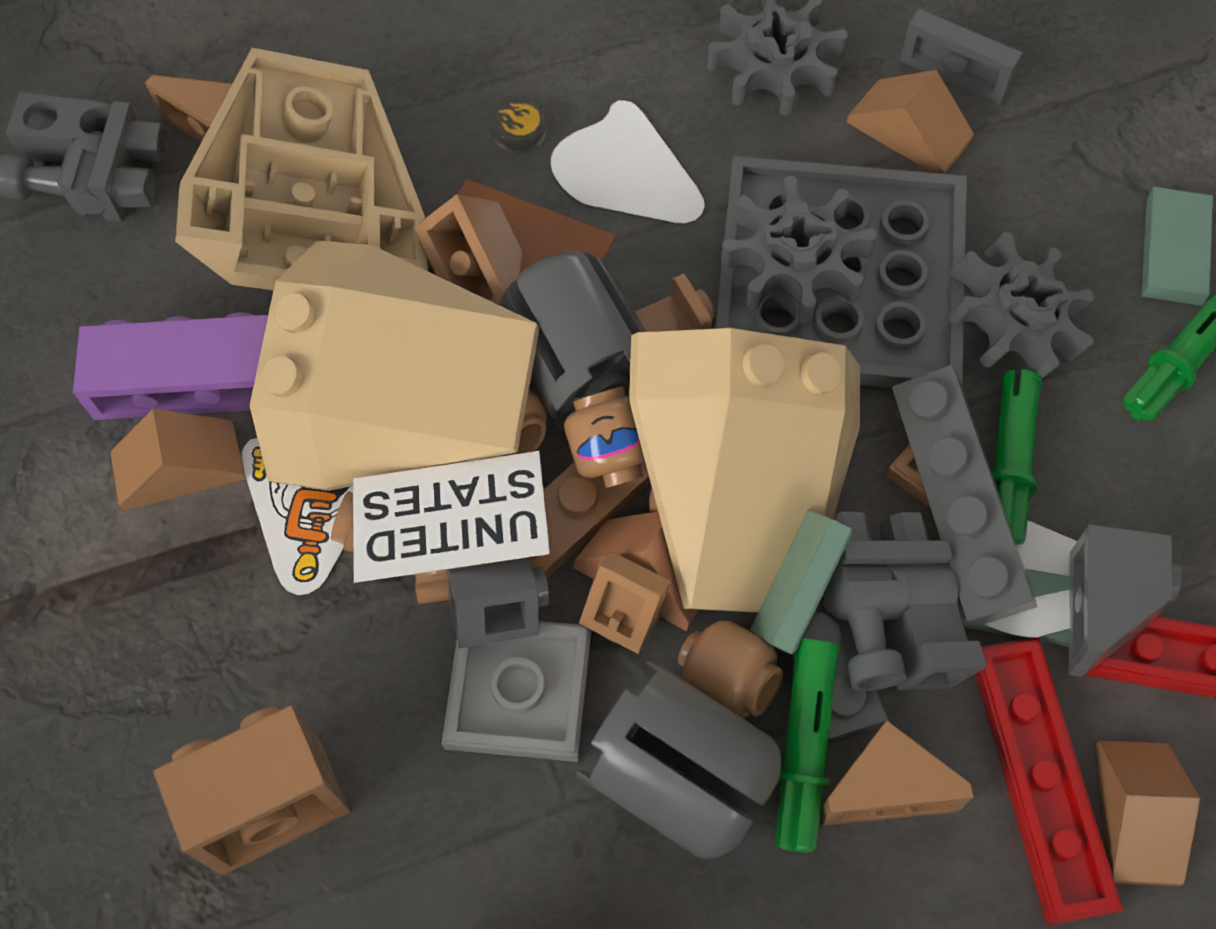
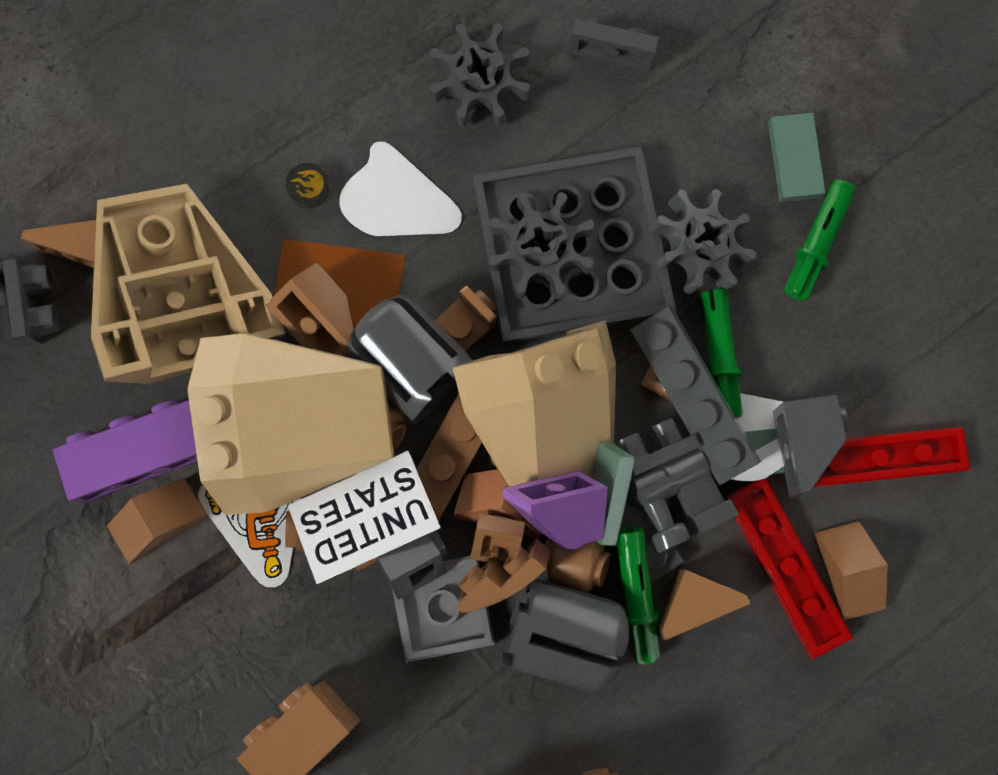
camera: 20 degrees left, 15 degrees up
medium nougat head [564,387,645,488] -> none
medium nougat slope [846,70,974,174] -> none
none -> medium nougat slope [456,539,550,613]
none -> medium lavender slope [502,471,608,549]

